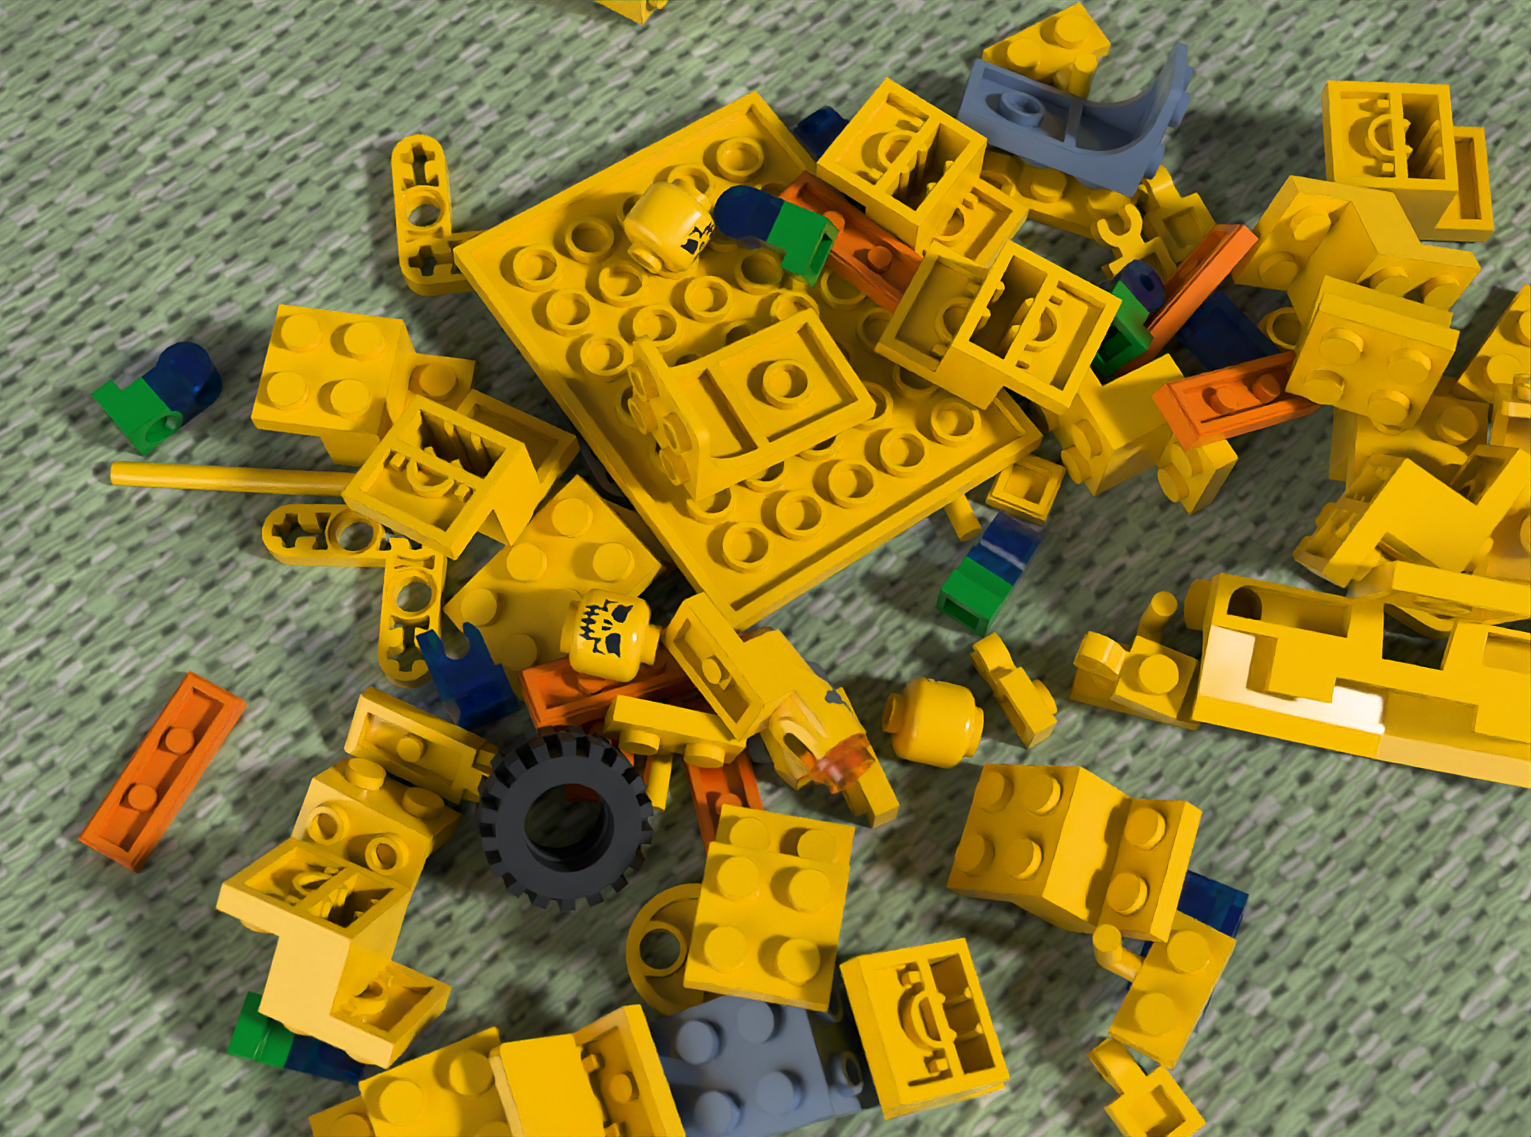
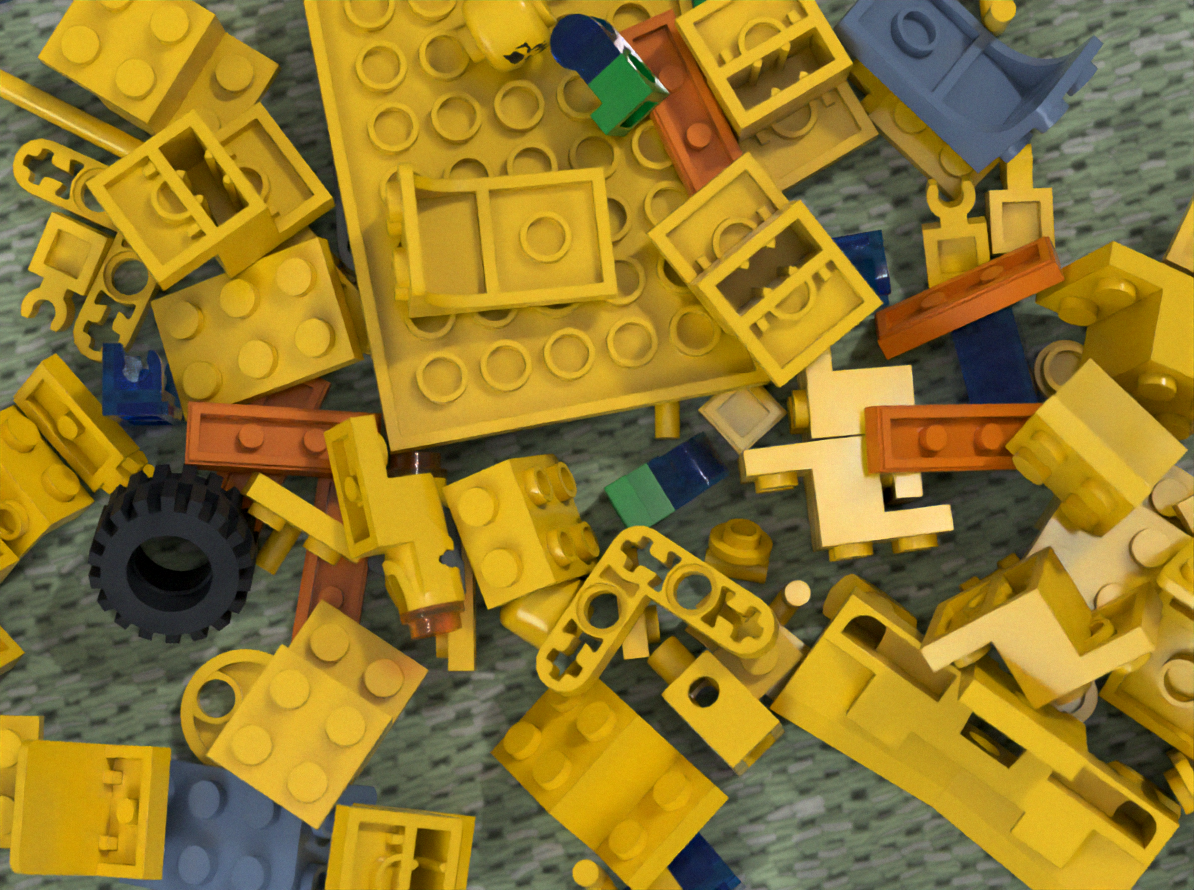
camera: 25 degrees right, 15 degrees up
yellow head [560,589,662,682] -> none
green leg [1092,260,1166,378] -> none
none -> yellow plate [21,212,115,332]
none -> yellow bracket [442,453,600,610]
none -> yellow beam [536,526,779,696]
none -> yellow torso [647,635,785,777]
none -> yellow plate [704,518,773,584]
none -> yellow bracket [737,435,954,562]

